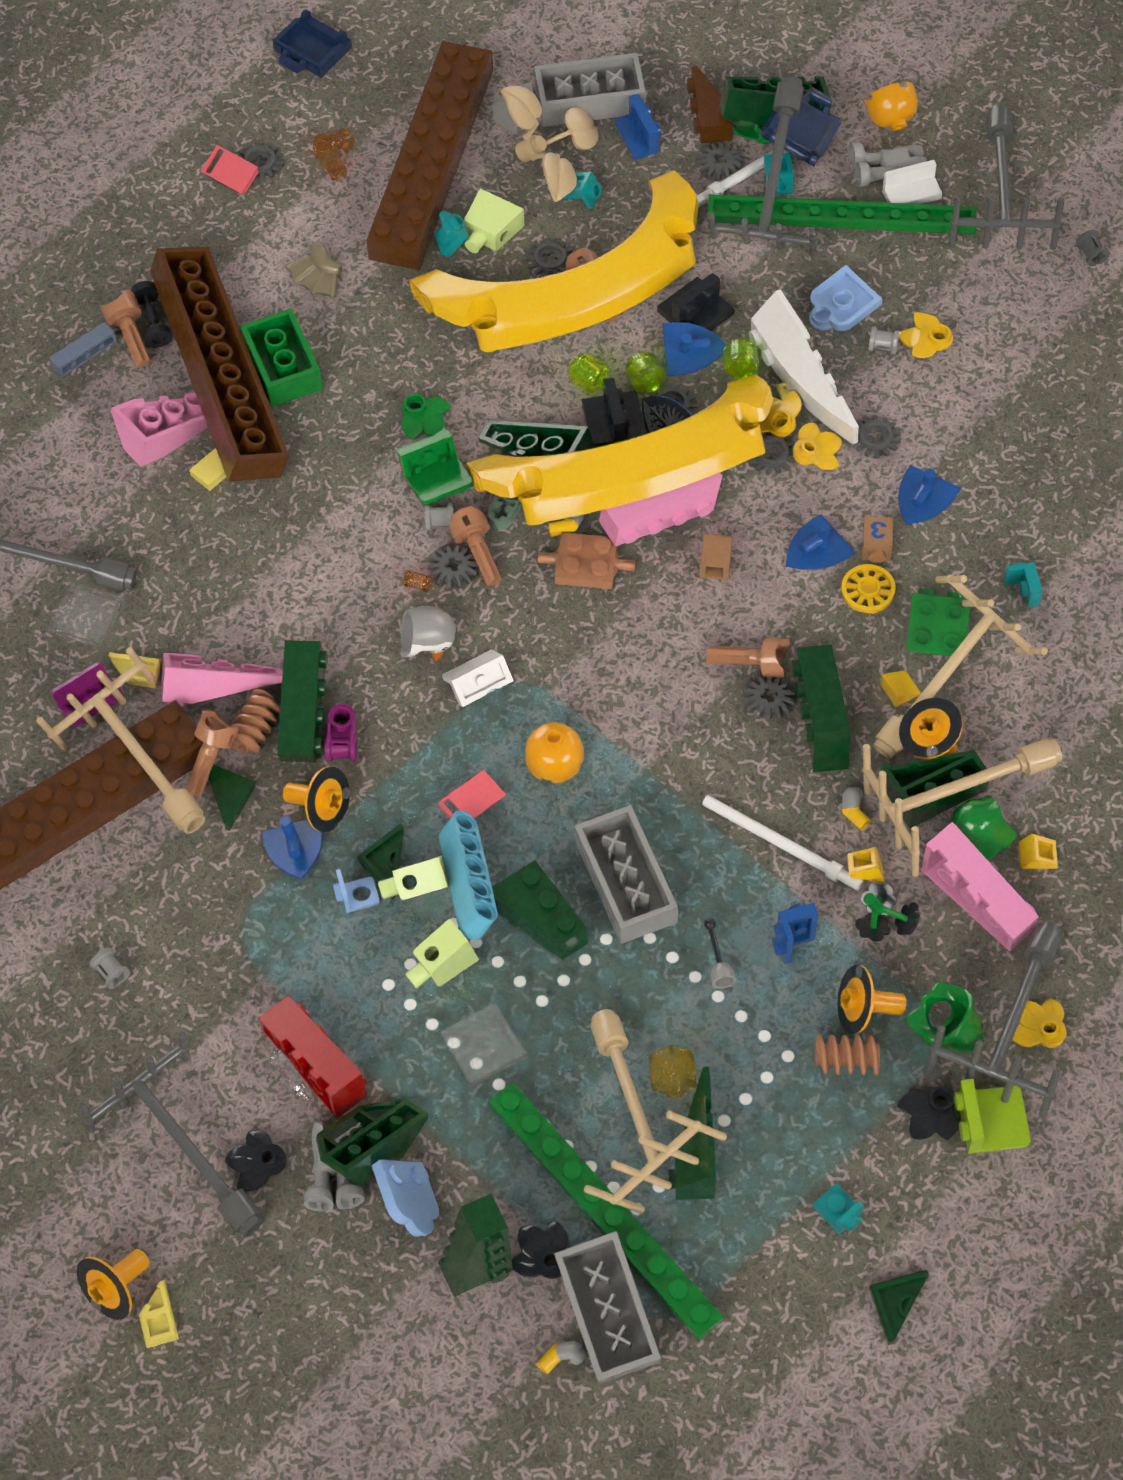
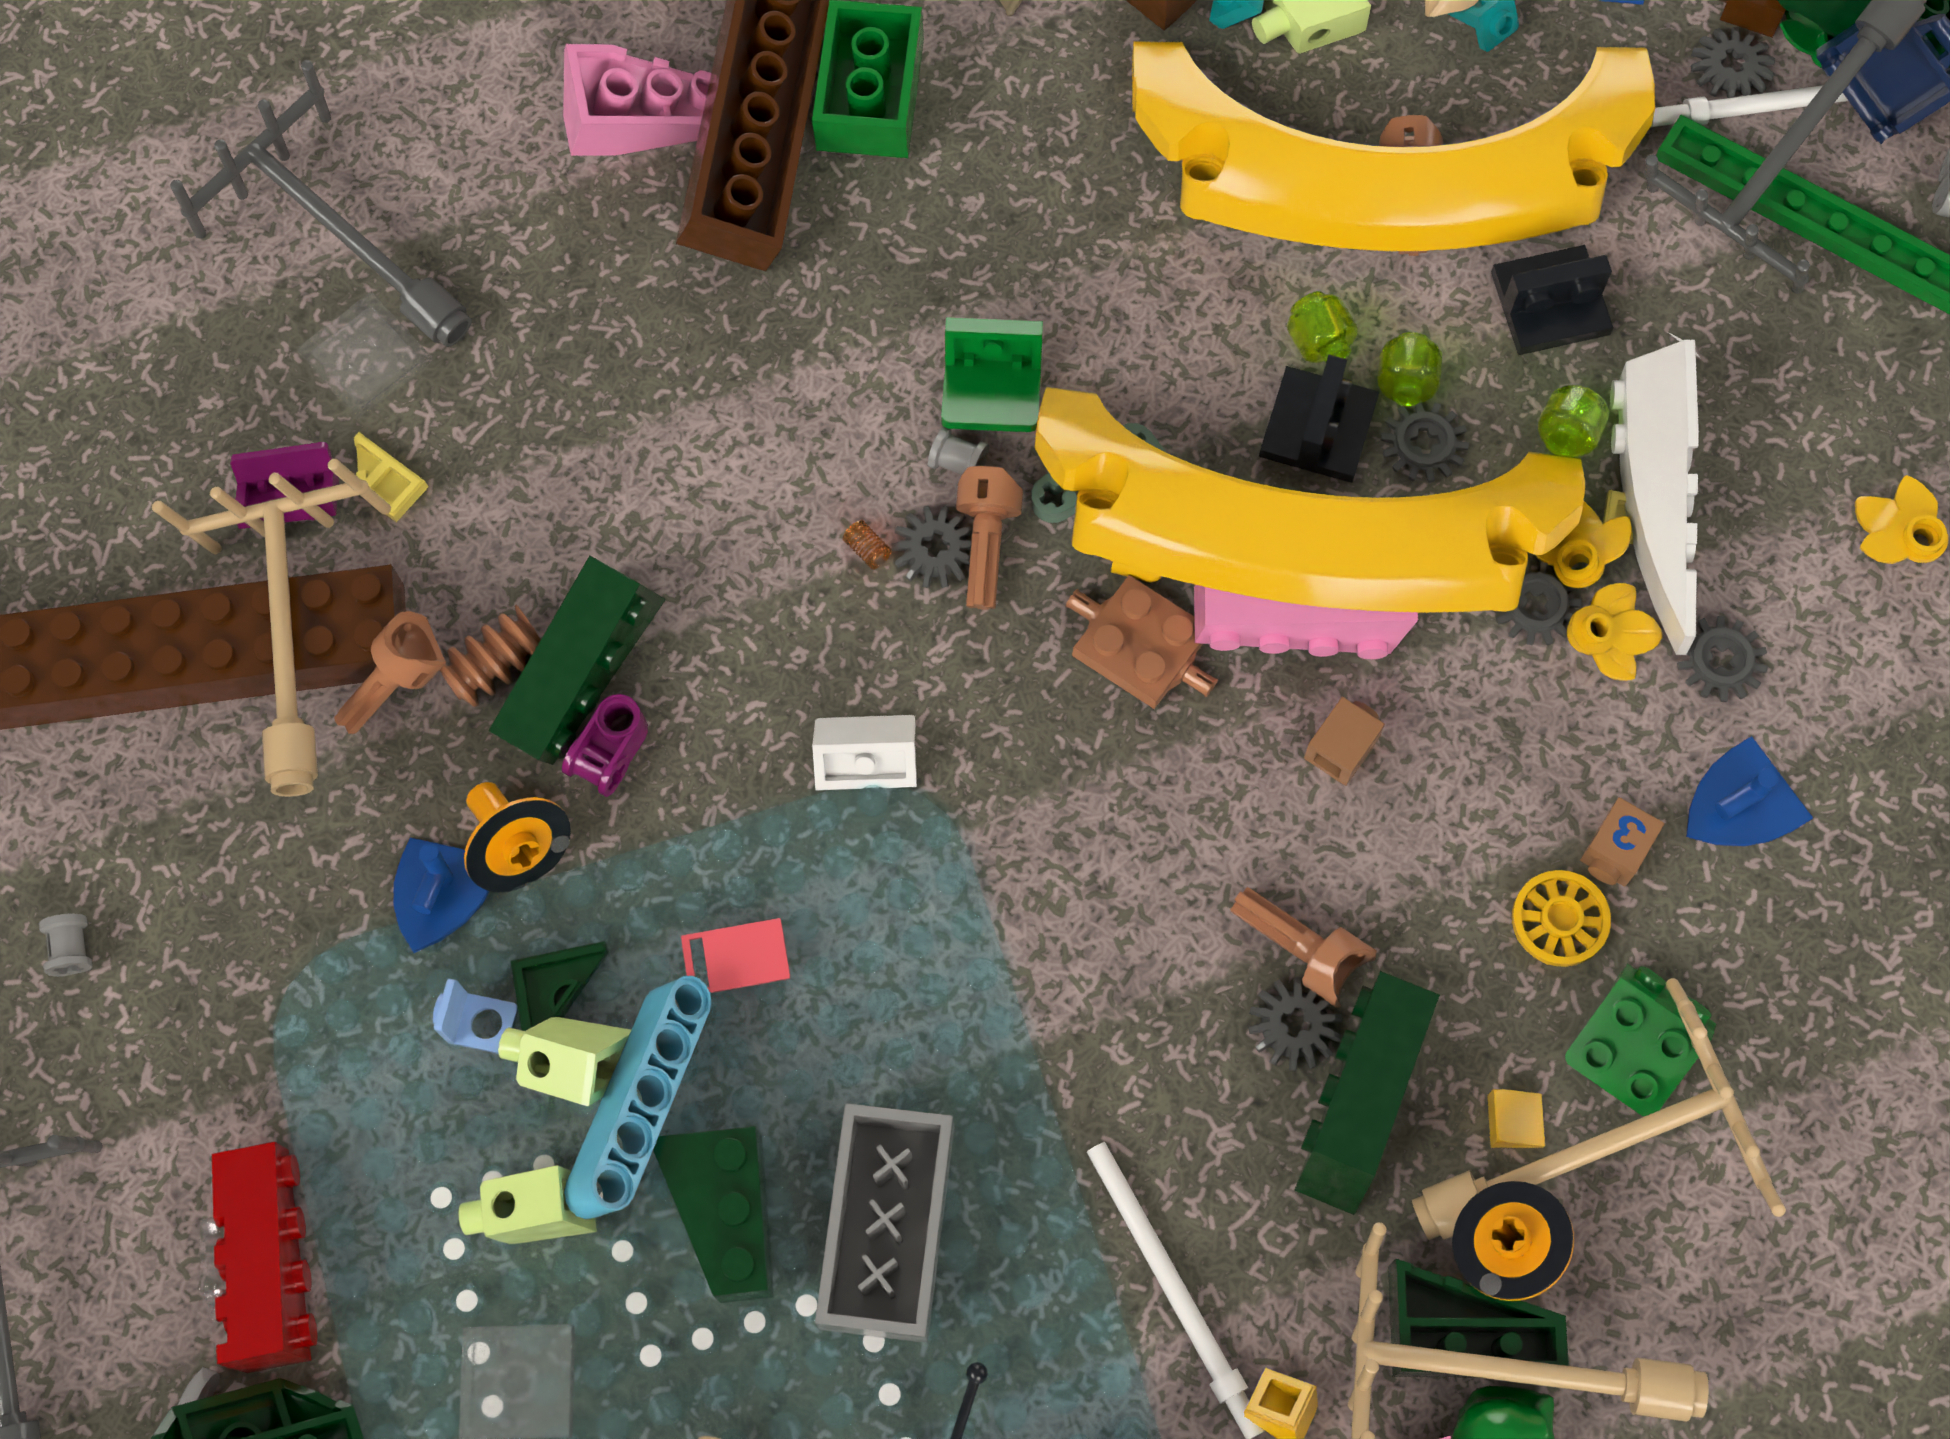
camera: 30 degrees right, 10 degrees up
bright pink wedge [161,653,283,707] -> none
light yellow tile [189,448,226,491] -> none
dark green tile [208,764,256,831] -> none
black plate [225,1130,286,1192] -> none
green plate [401,393,451,440] -> none
light grey piece [401,606,456,662] -> none
dark green wedge [478,420,595,457] -> none
light orange cylinder [525,722,584,783] -> none
dark grey gear [526,238,572,277] -> none
shield [641,396,692,433] -> none
blue shield [662,322,728,376] -> none
teal bracket [764,153,793,195] -> none
blue shield [786,514,856,570] -> none
light blue plate [809,265,882,331] -> none
arm [842,787,871,831] -> none
light grey bush [868,326,900,355] -> none
teal bracket [1004,562,1042,607] -> none

